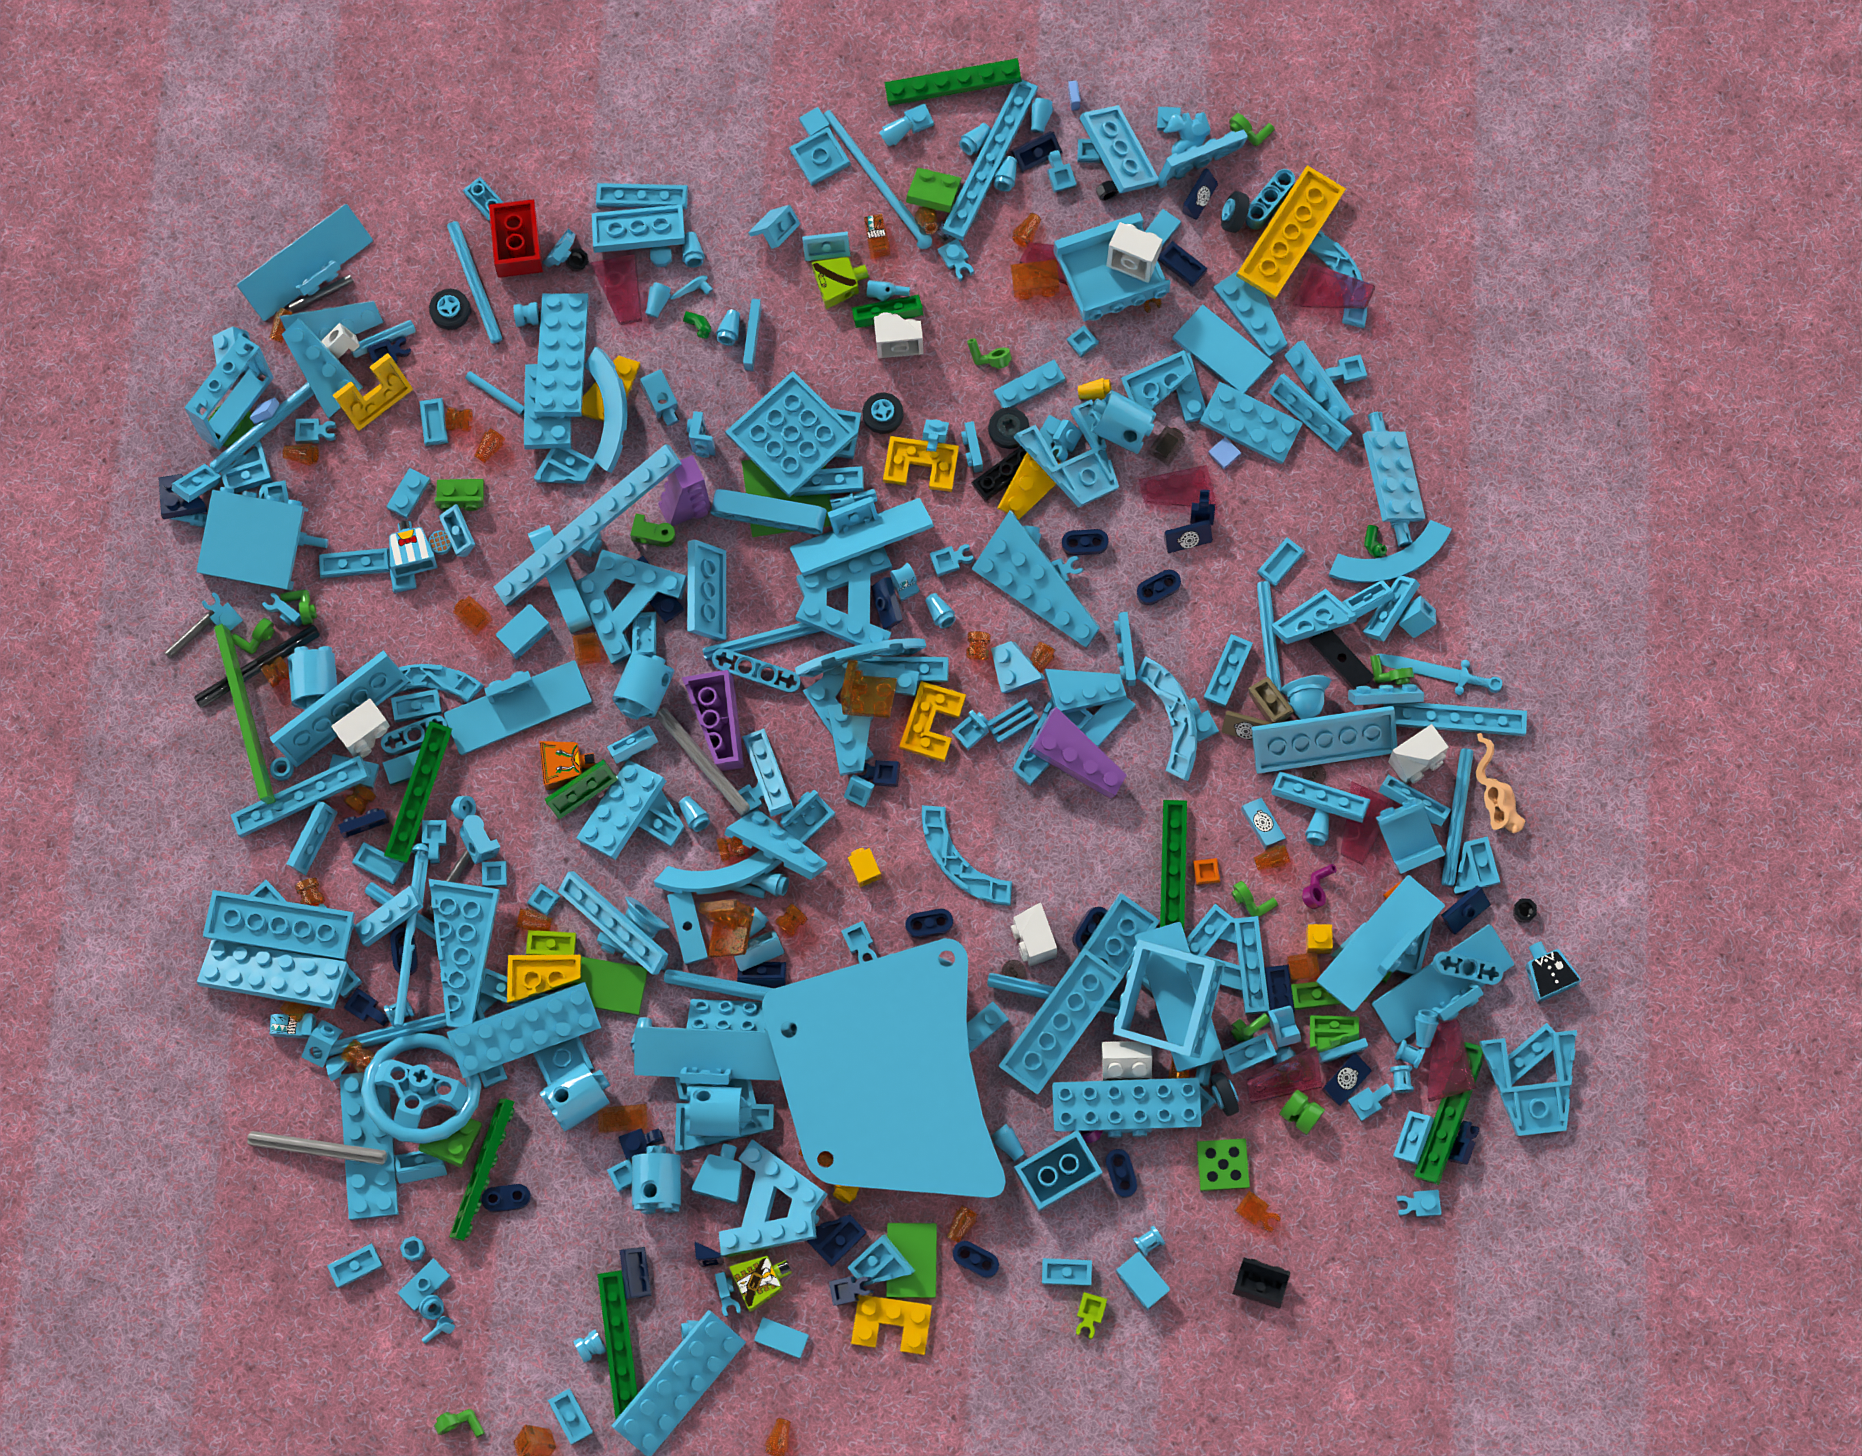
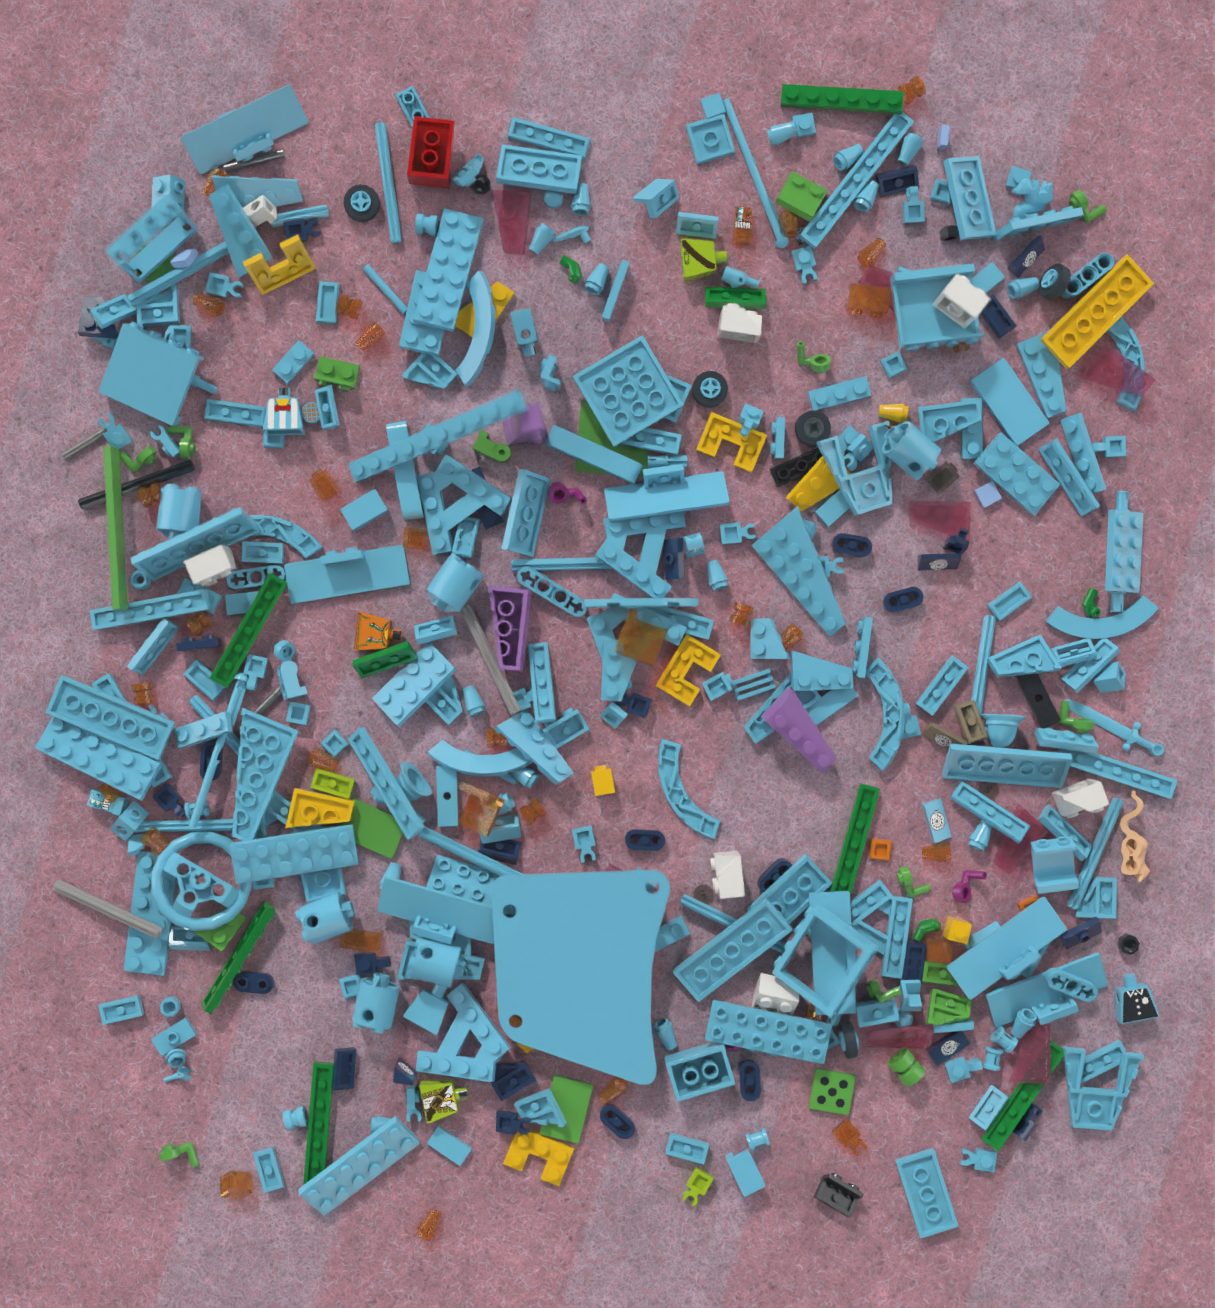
camera: 15 degrees right, 15 degrees up
none -> magenta plate [547,482,587,505]
none -> medium azure tile [815,489,850,527]
none -> medium azure plate [895,1147,959,1239]
none -> clear orange wheel [898,76,926,104]
none -> green arm [912,918,941,942]
none -> medium azure cone [1007,277,1039,299]

